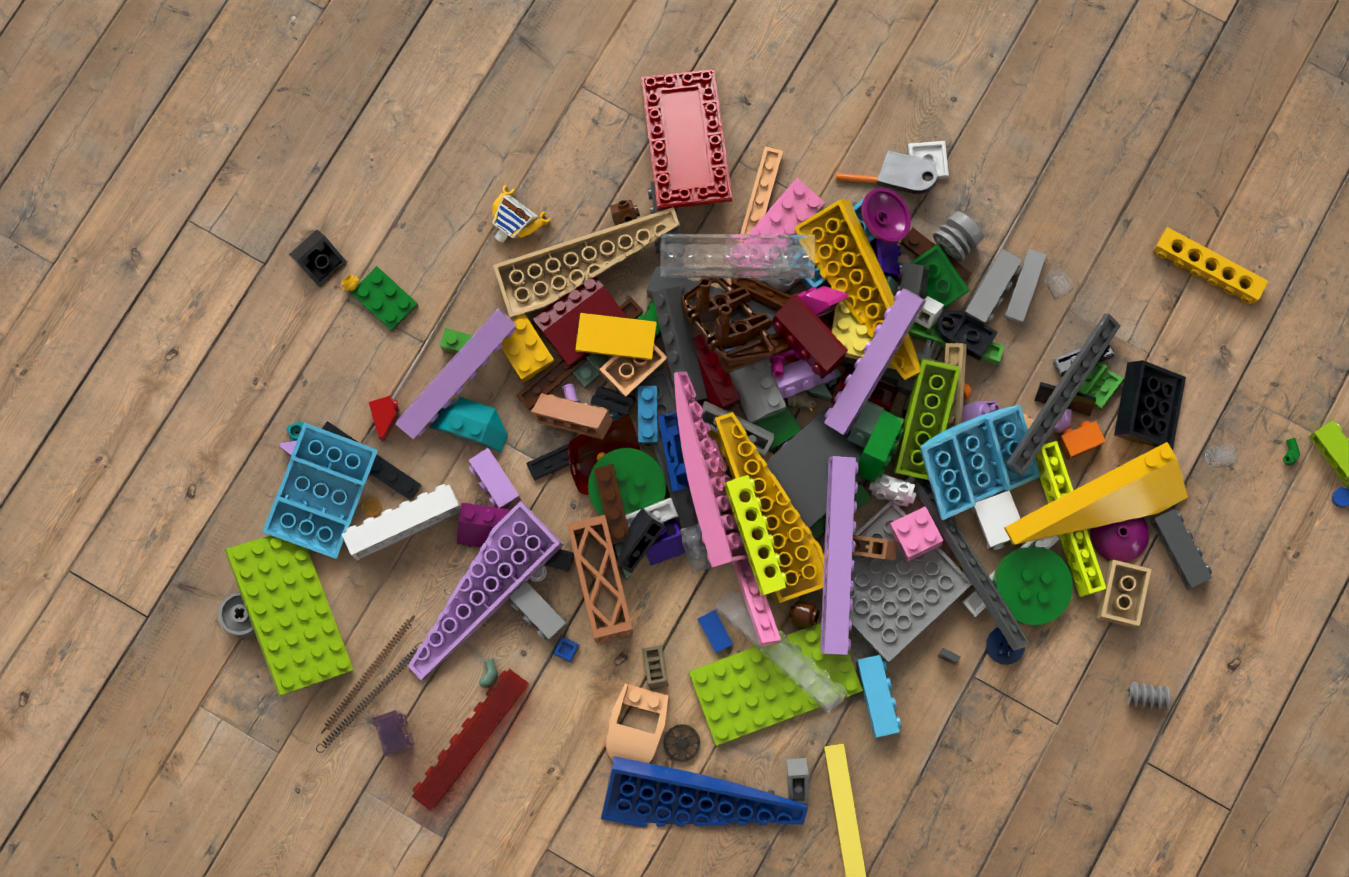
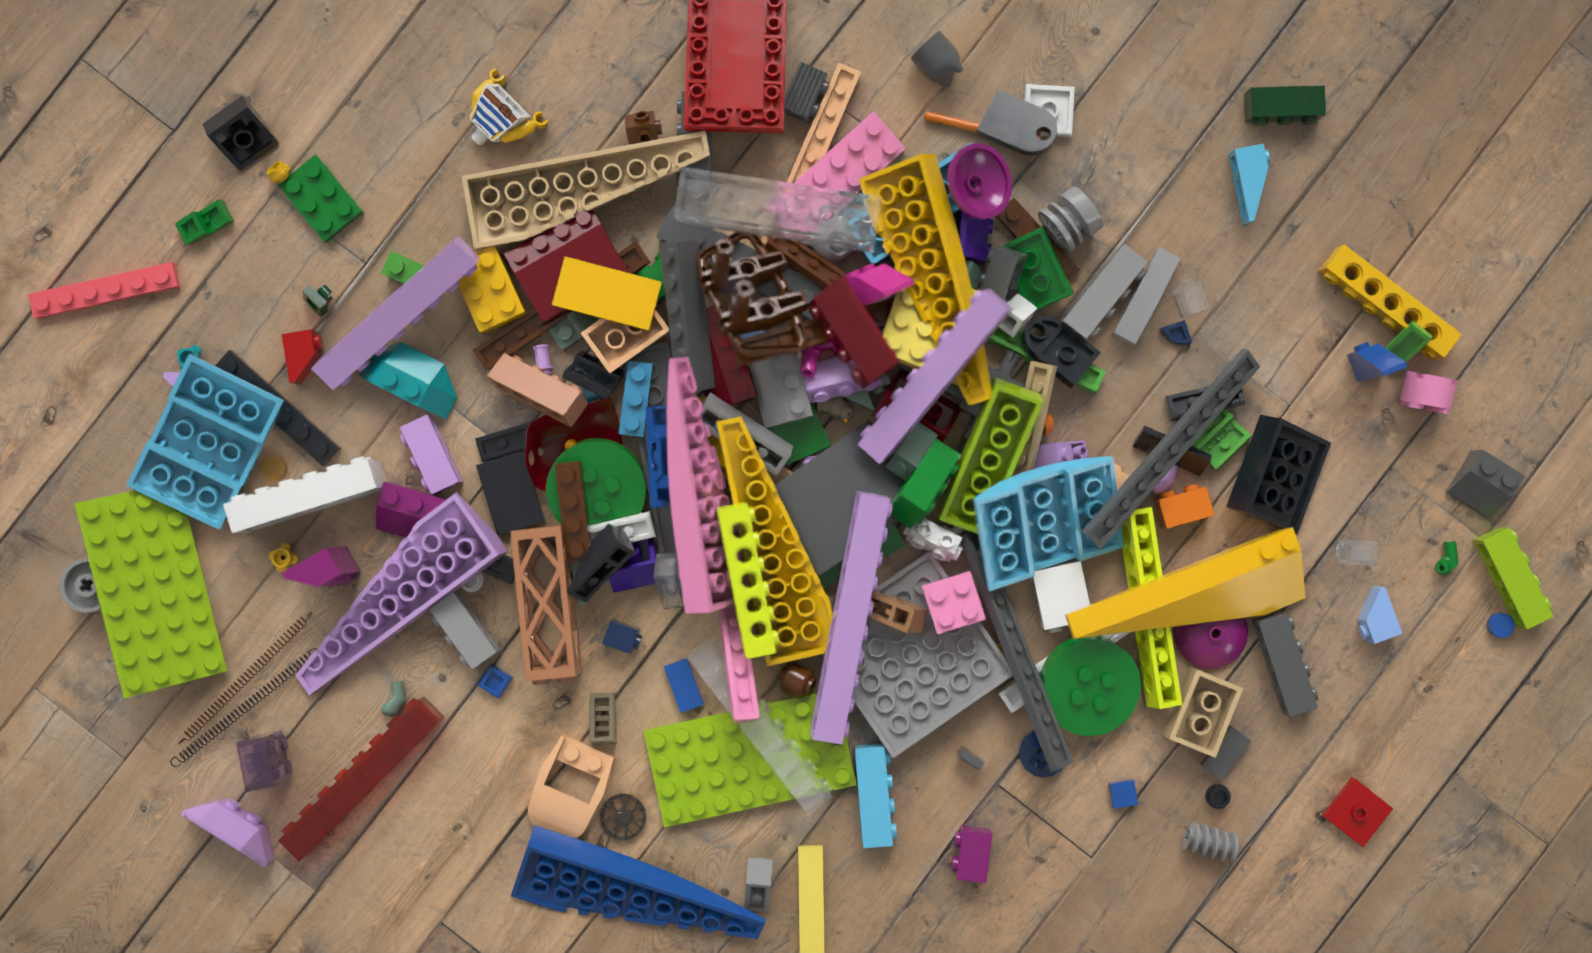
camera: 10 degrees right, 10 degrees up
none -> coral plate [28,262,181,319]
none -> green slope [175,199,234,245]
none -> lavender wedge [180,798,275,867]
none -> yellow plate [269,543,298,572]
none -> magenta slope [281,546,361,588]
none -> tile [303,284,332,317]
none -> black tile [476,451,546,536]
none -> dark blue brick [602,619,643,654]
none -> dark grey brick [784,62,830,123]
none -> dark grey piece [911,31,963,87]
none -> magenta brick [951,825,992,883]
none -> blue tile [1109,779,1138,809]
none -> dark blue tile [1160,320,1192,345]
none -> dark grey tile [1200,725,1251,780]
none -> black plate [1205,784,1231,809]
none -> medium azure slope [1228,143,1270,226]
none -> dark green brick [1244,85,1326,126]
none -> red plate [1322,777,1393,847]
none -> blue slope [1347,342,1408,382]
none -> light blue slope [1358,586,1403,644]
none -> bright green tile [1385,321,1432,372]
none -> bright pink brick [1400,371,1458,414]
none -> dark grey slope [1446,450,1525,518]

